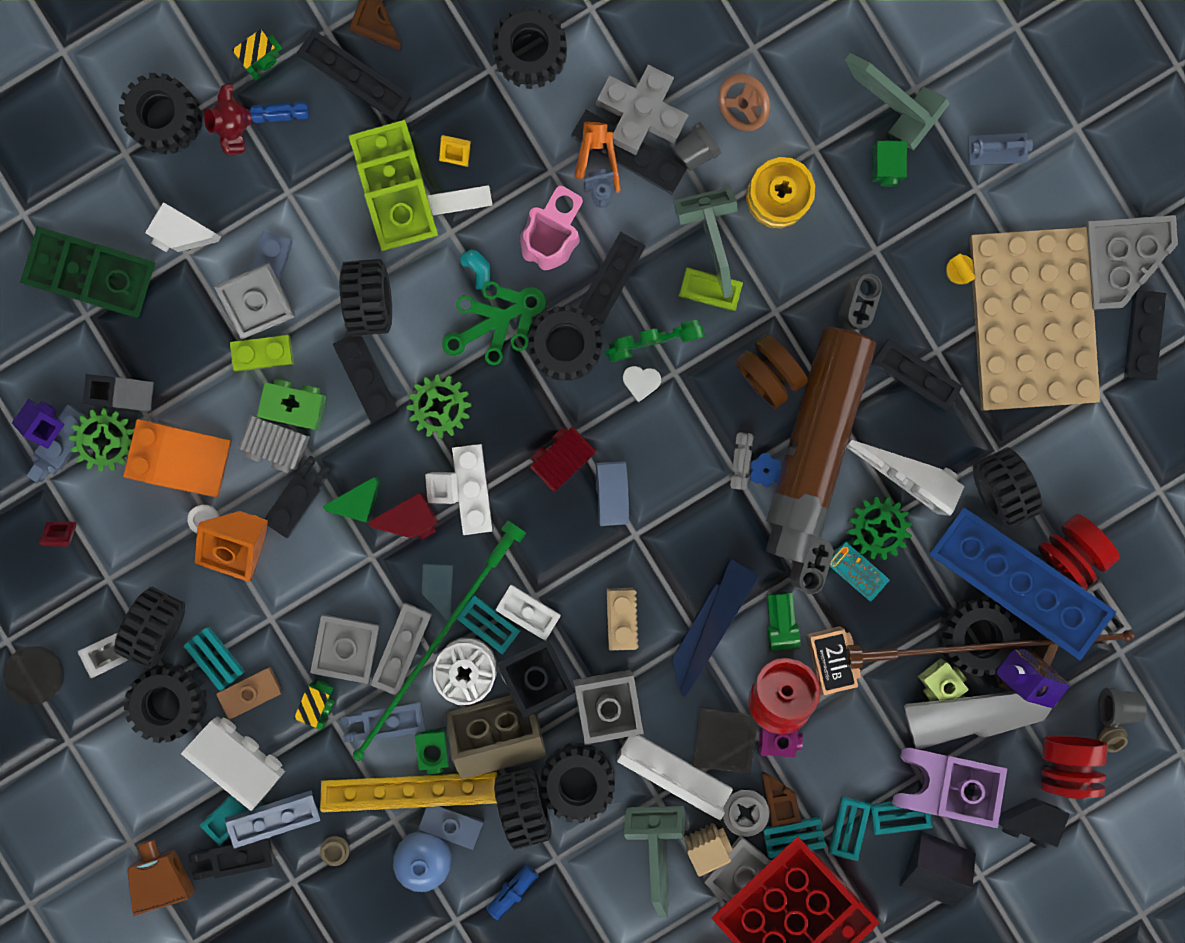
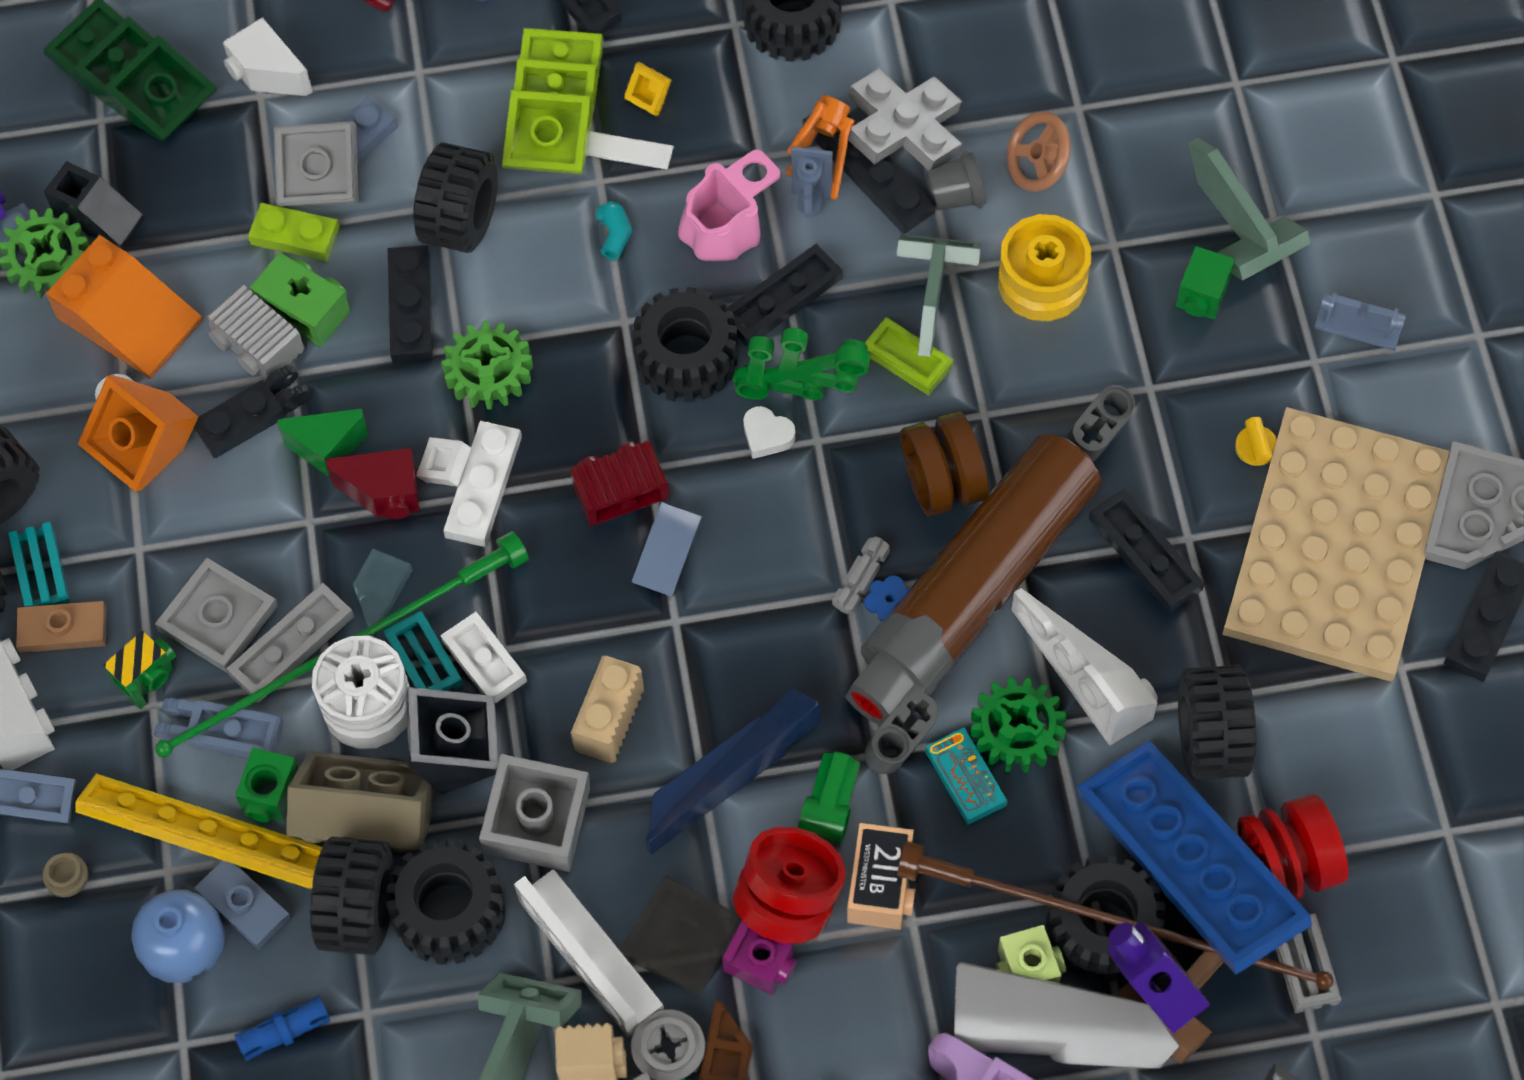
camera: 20 degrees right, 25 degrees down
green plant [442,281,546,365] -> none

